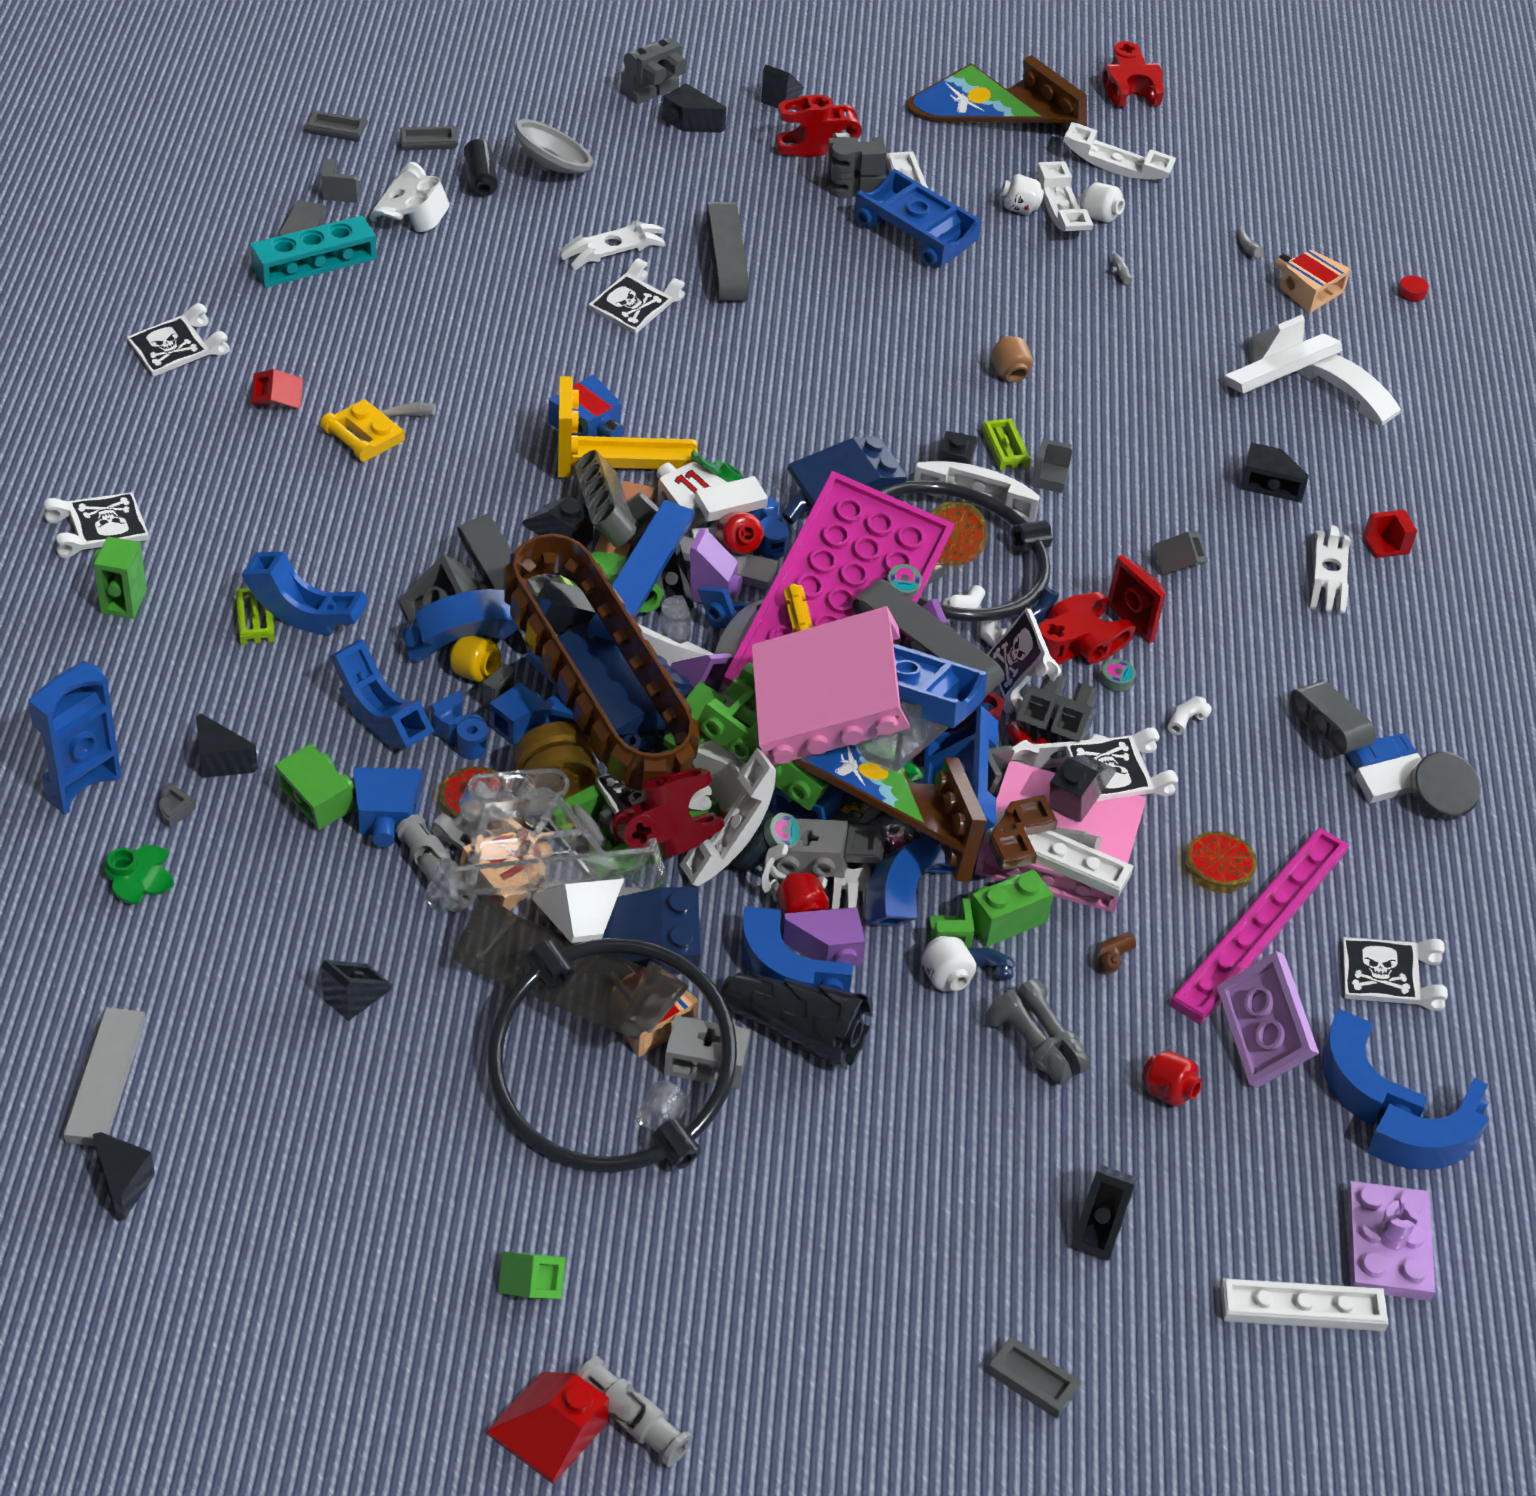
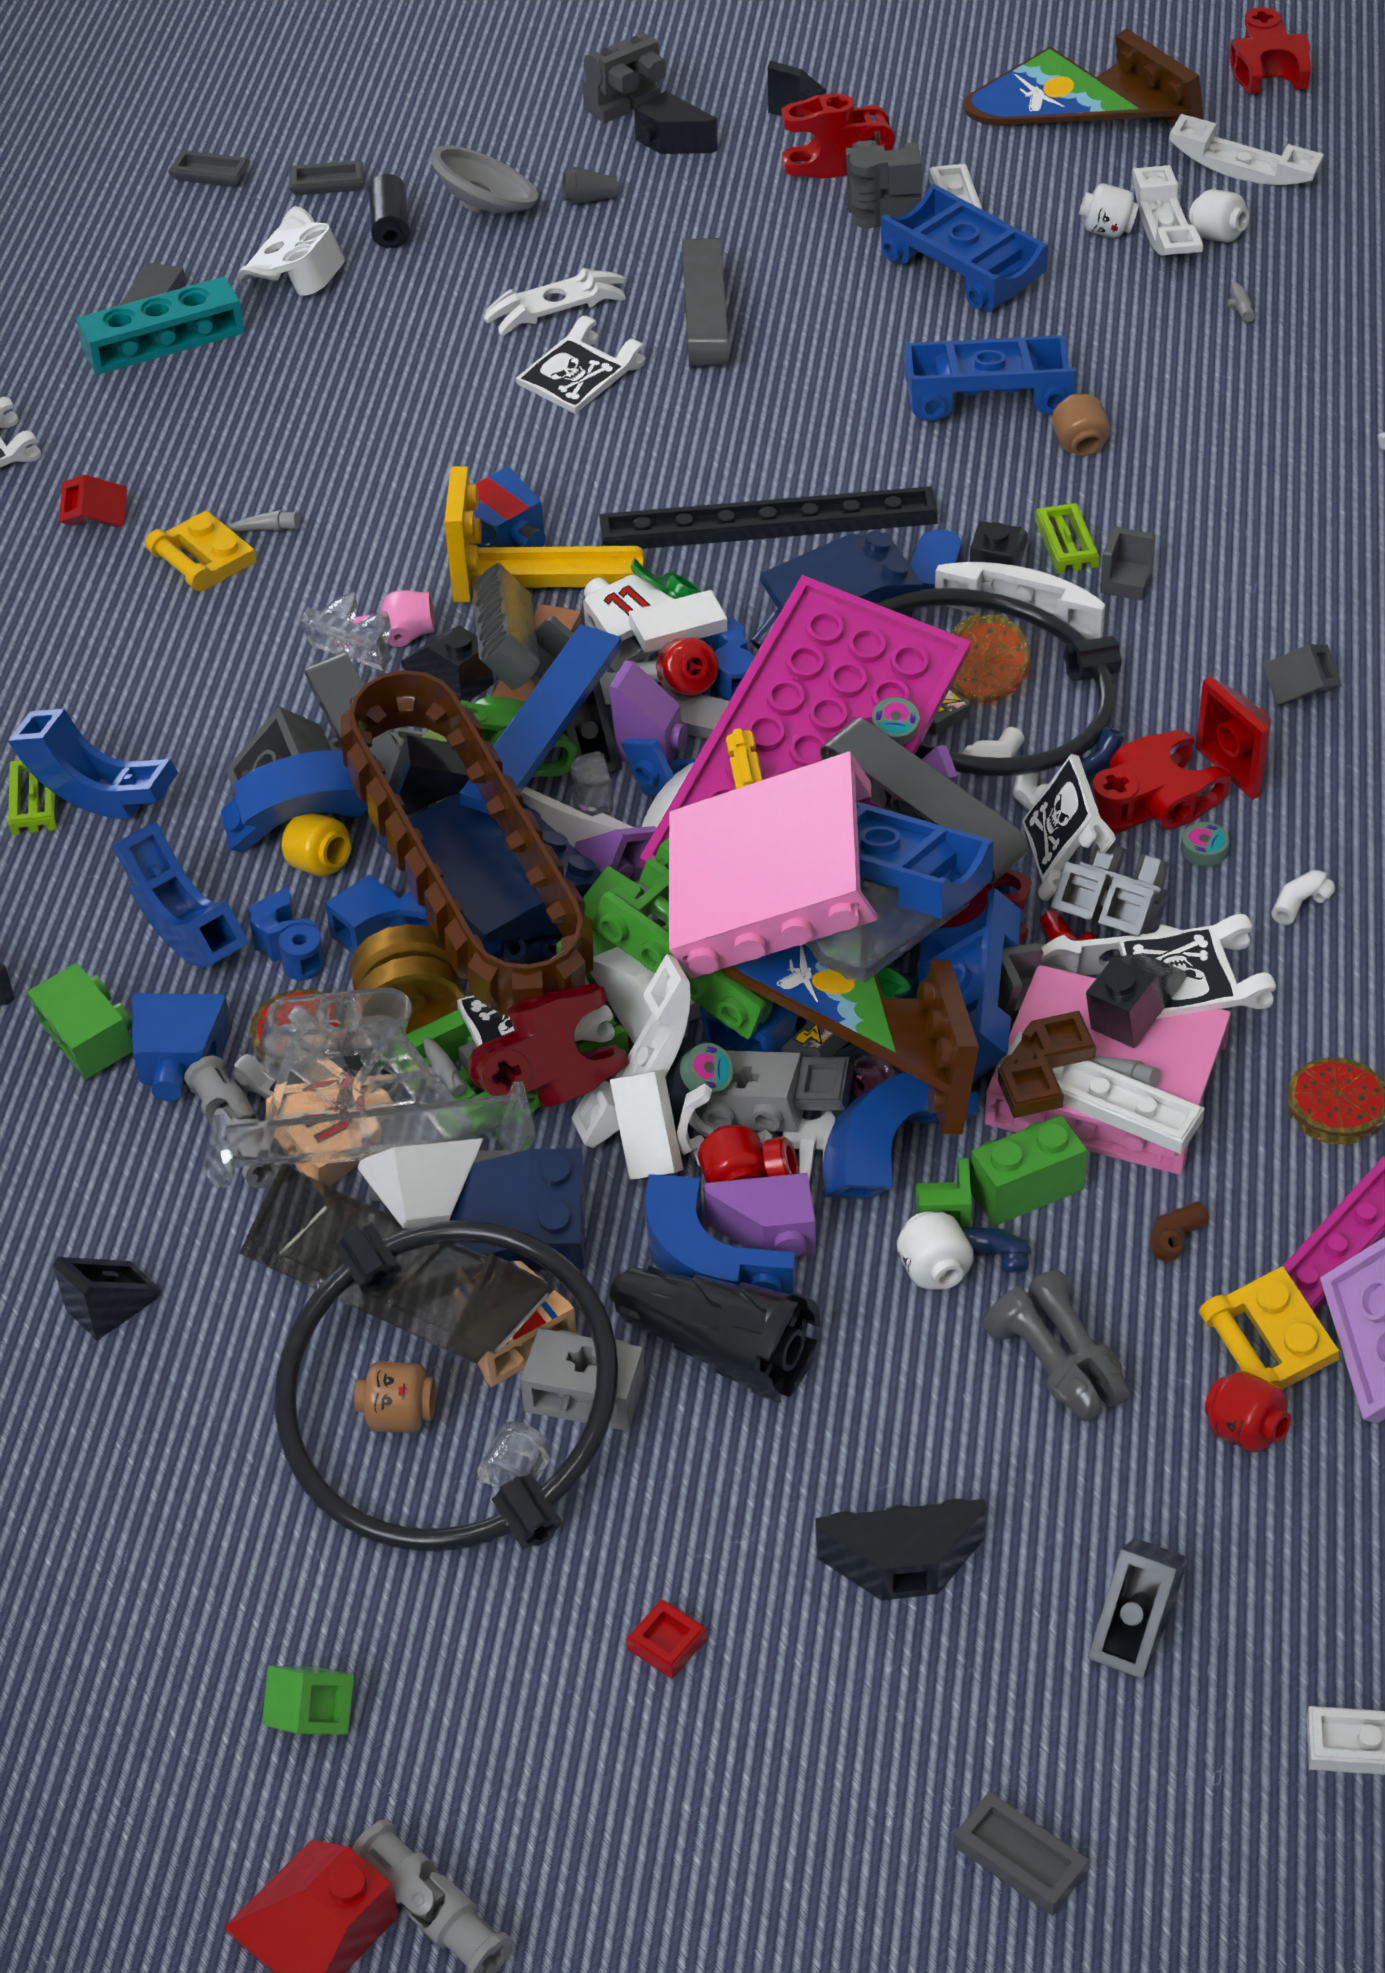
camera: 10 degrees right, 0 degrees up
dark grey panel [321,159,361,203] -> none
dark grey tile [483,664,515,710] -> none
none -> clear tile [299,592,392,671]
none -> bright pink piece [353,590,435,647]
none -> medium nougat head [354,1362,436,1433]
none -> dark grey cone [562,167,618,205]
none -> black tile [599,486,938,549]
none -> white tile [610,1069,683,1180]
none -> red tile [626,1599,708,1679]
none -> red tile [763,1136,799,1177]
none -> black slope [815,1499,986,1601]
none -> blue piece [904,335,1076,421]
none -> blue tile [910,530,961,590]
none -> yellow plate [1198,1266,1339,1390]

